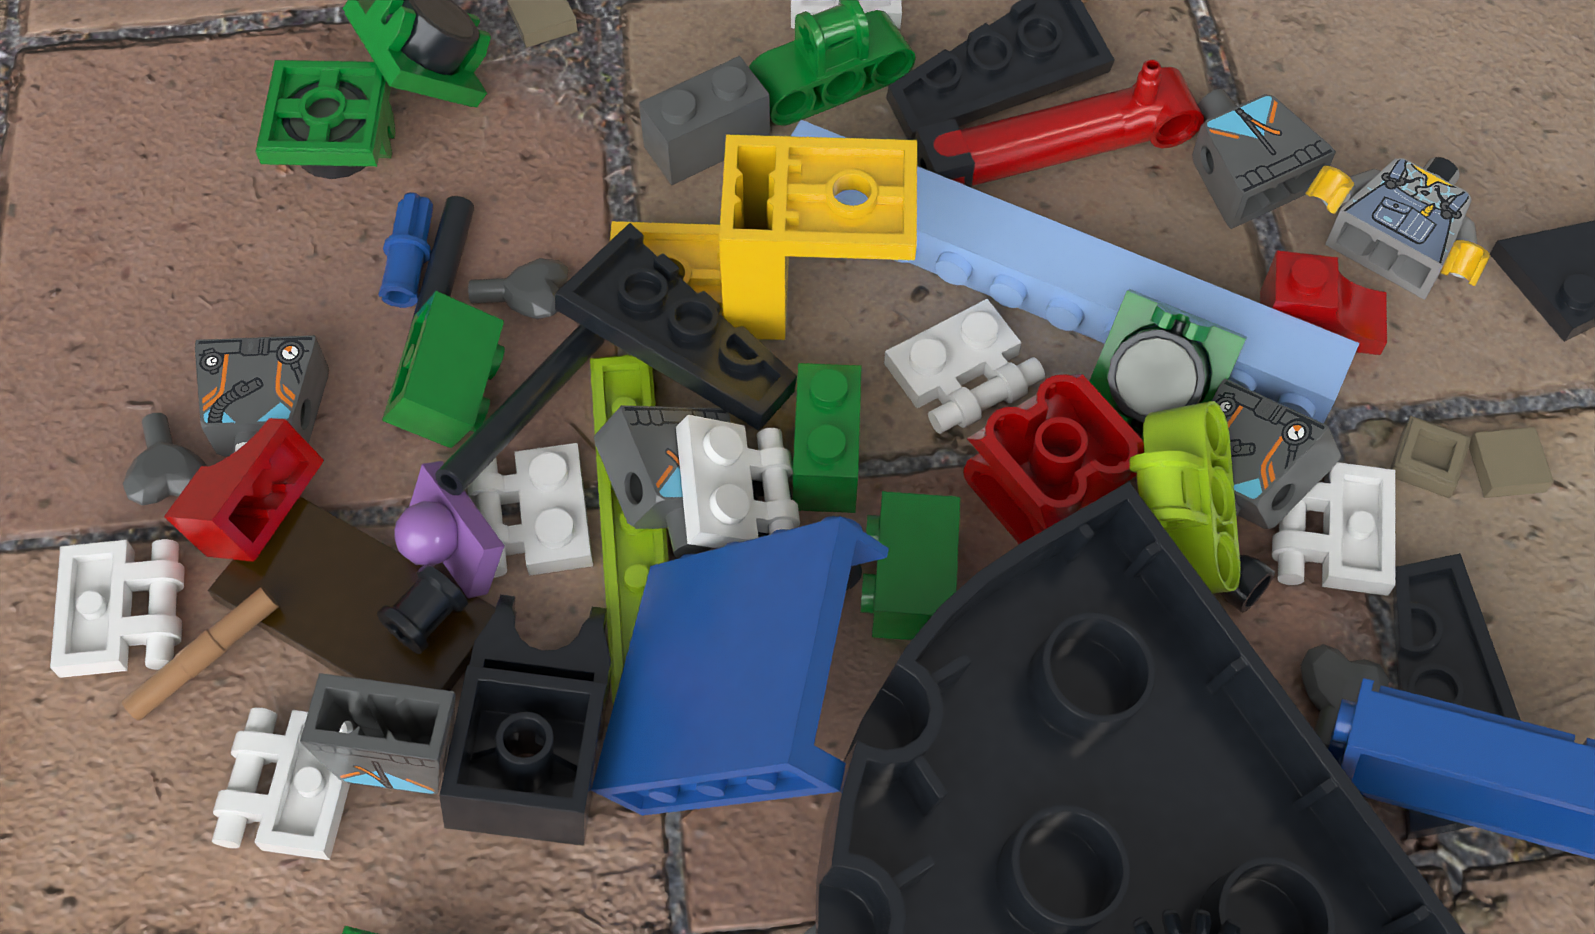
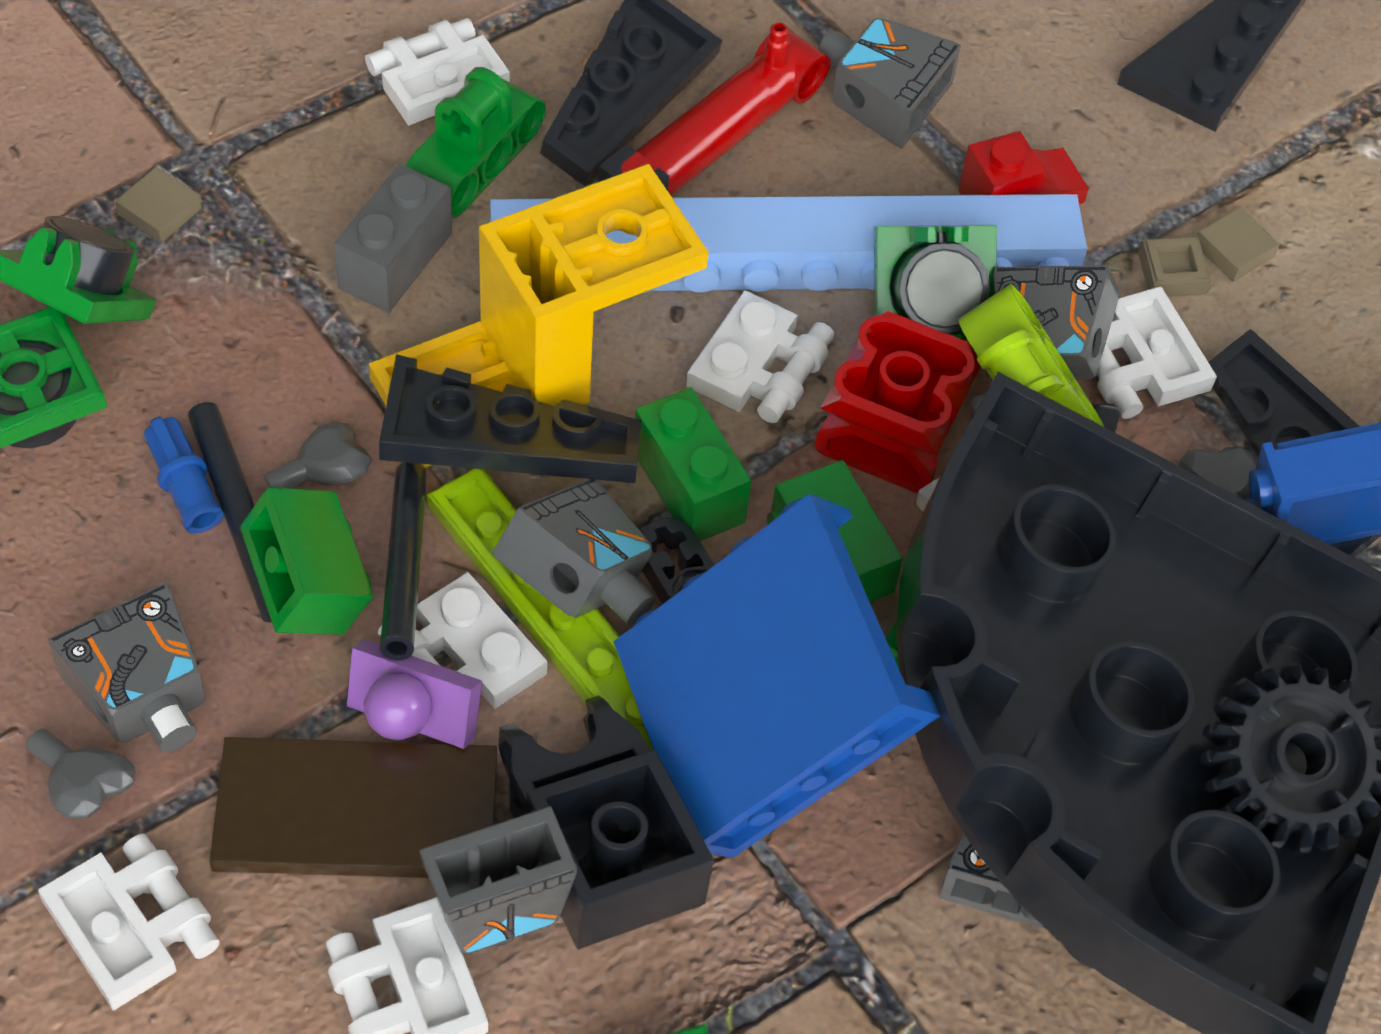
camera: 35 degrees left, 5 degrees down
medium nougat piece [121,586,279,721] -> none
red arch [164,418,324,562] -> none
black bush [377,564,468,654] -> none
white plate [676,415,800,548] -> none
torso [1305,157,1490,300] -> none

